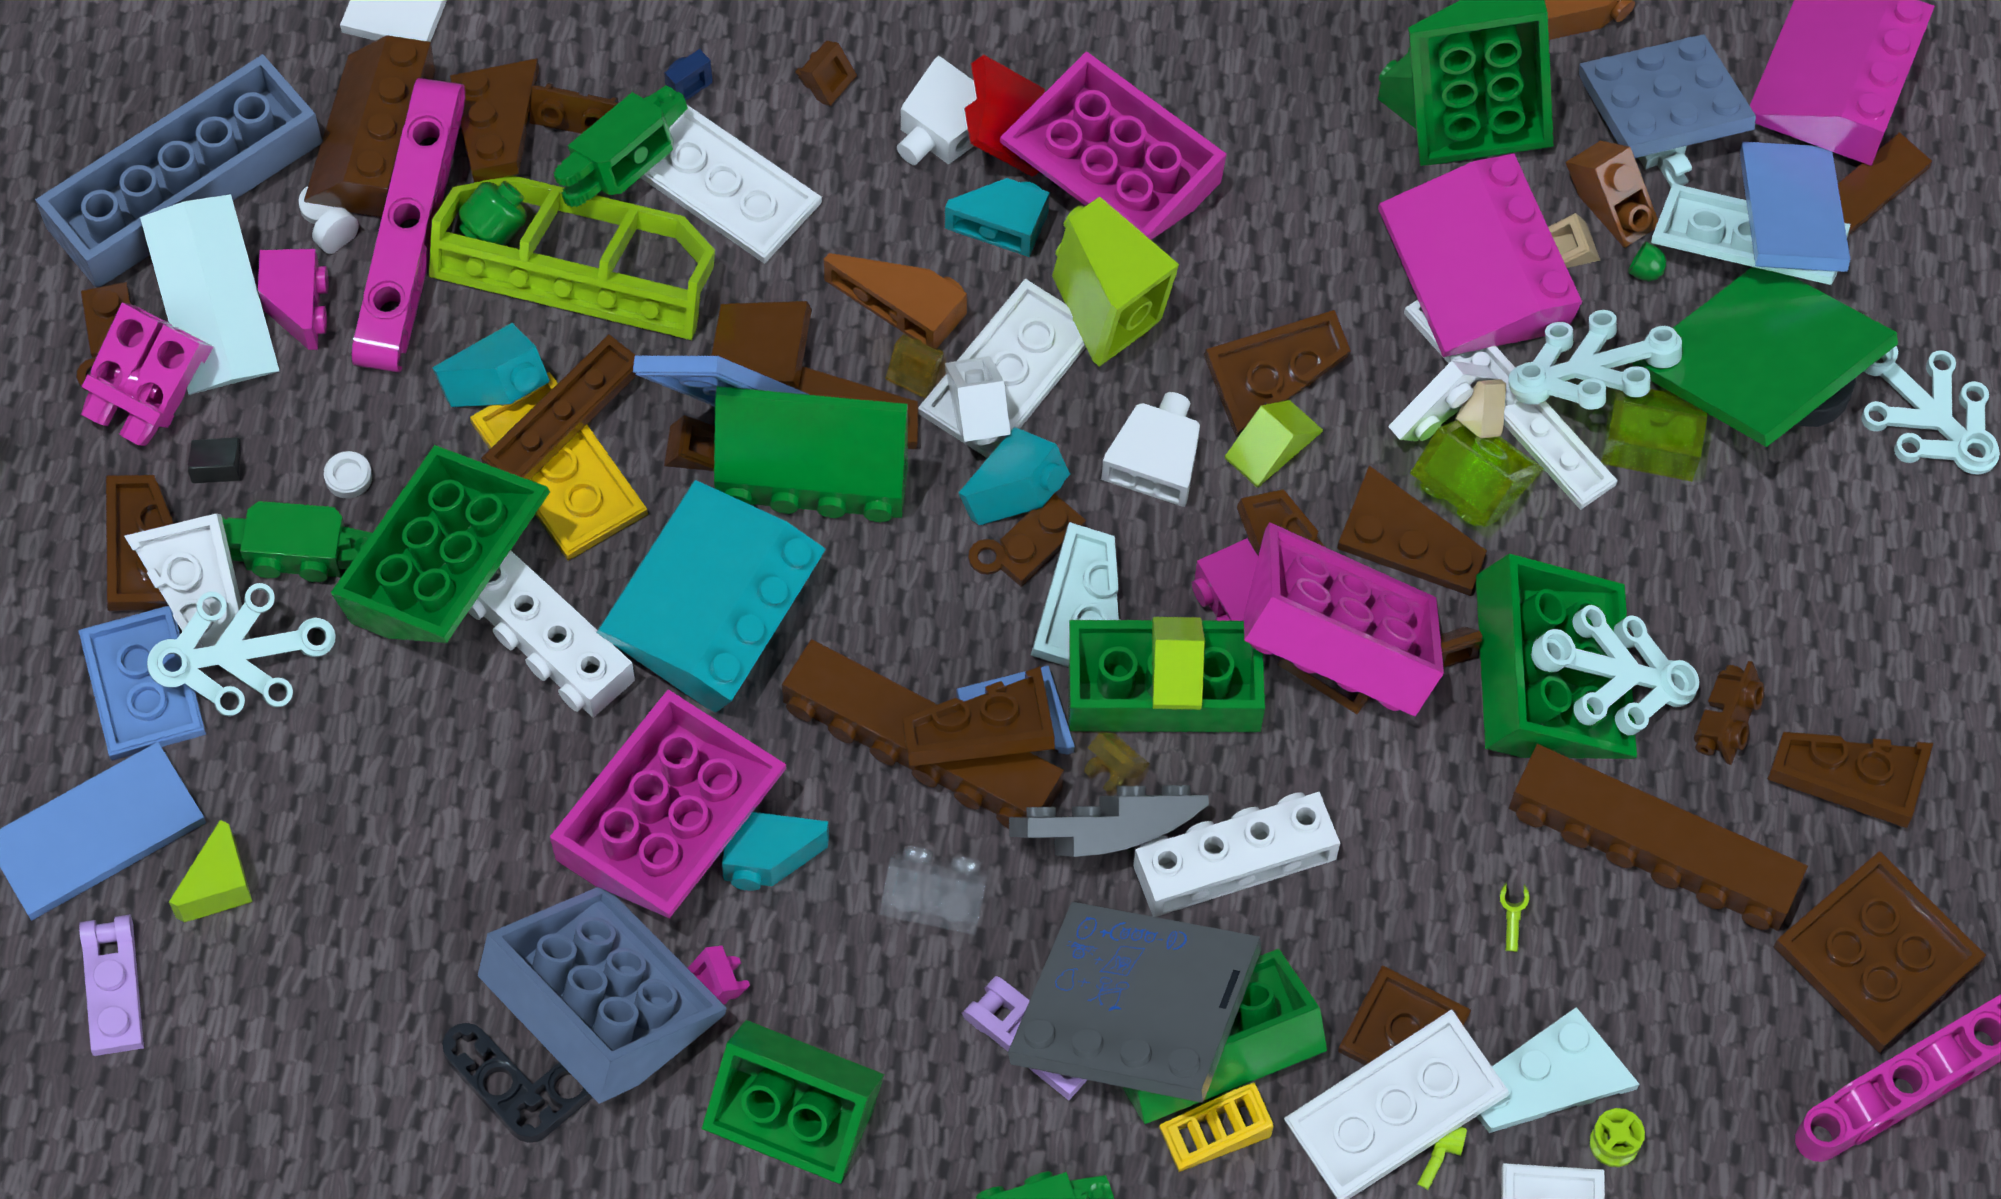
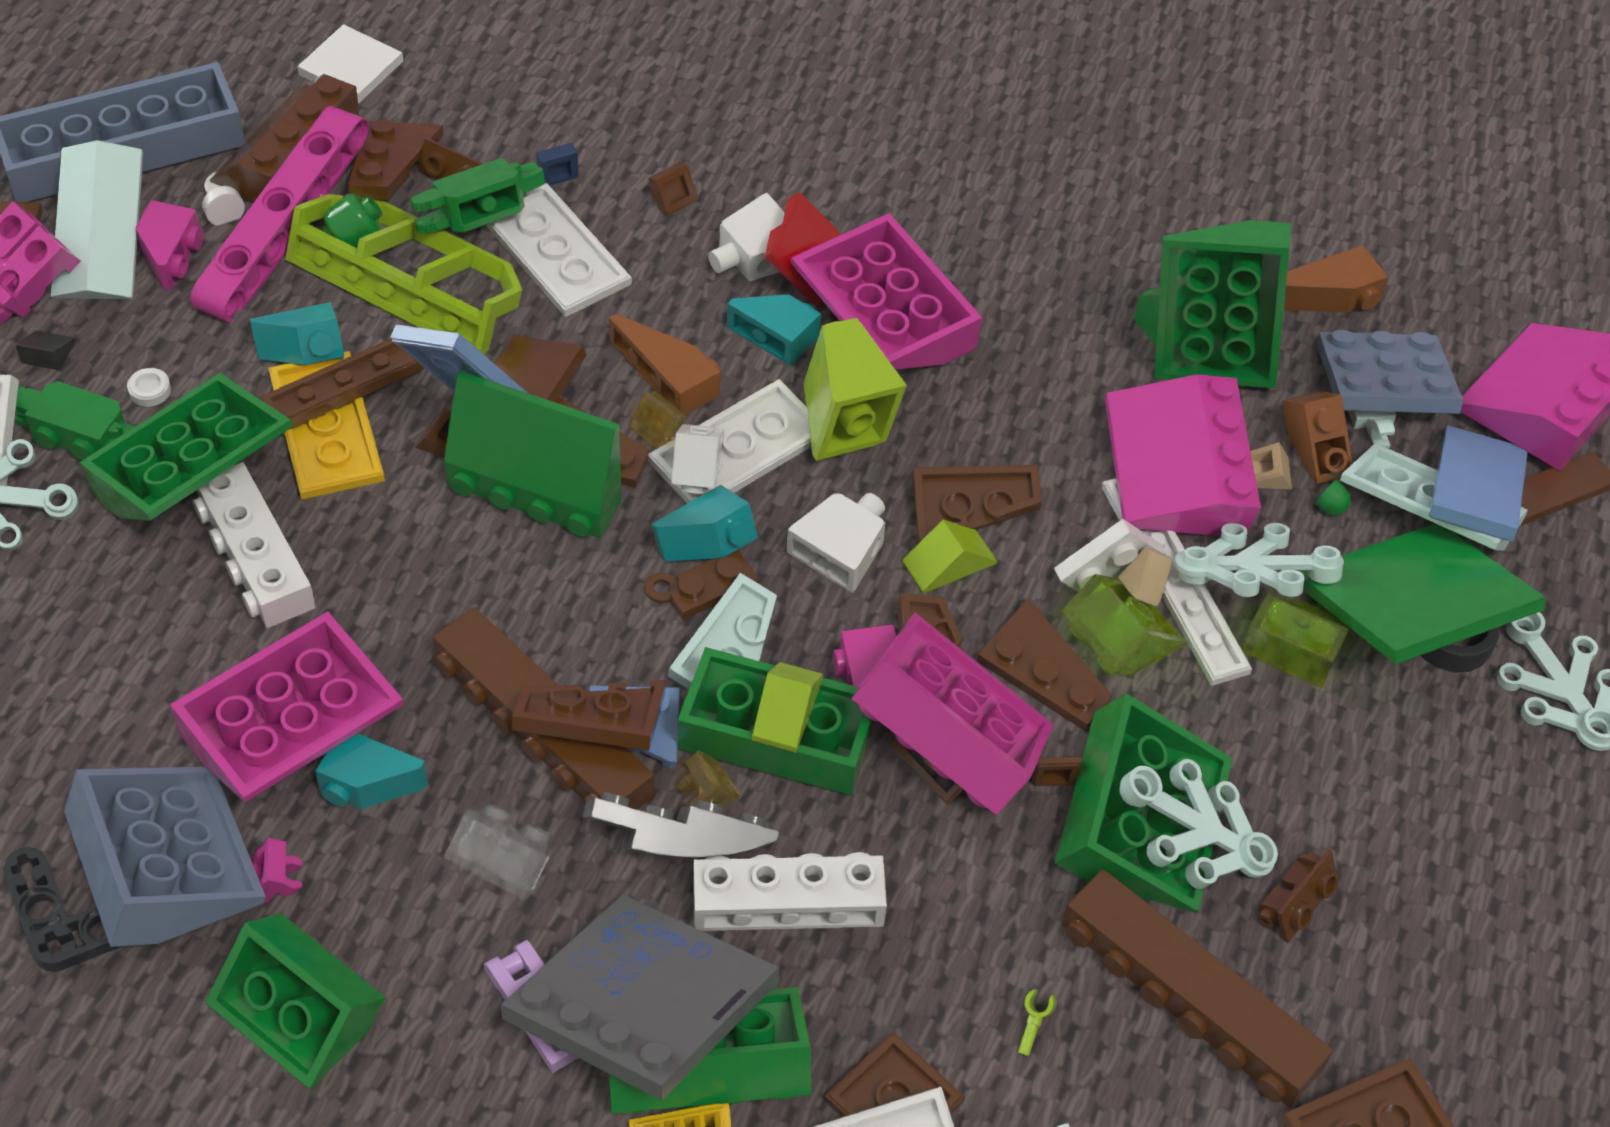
camera: 15 degrees right, 10 degrees down
teal slope [596,480,826,713] -> none
reddish brown wing [1767,732,1934,828] -> none

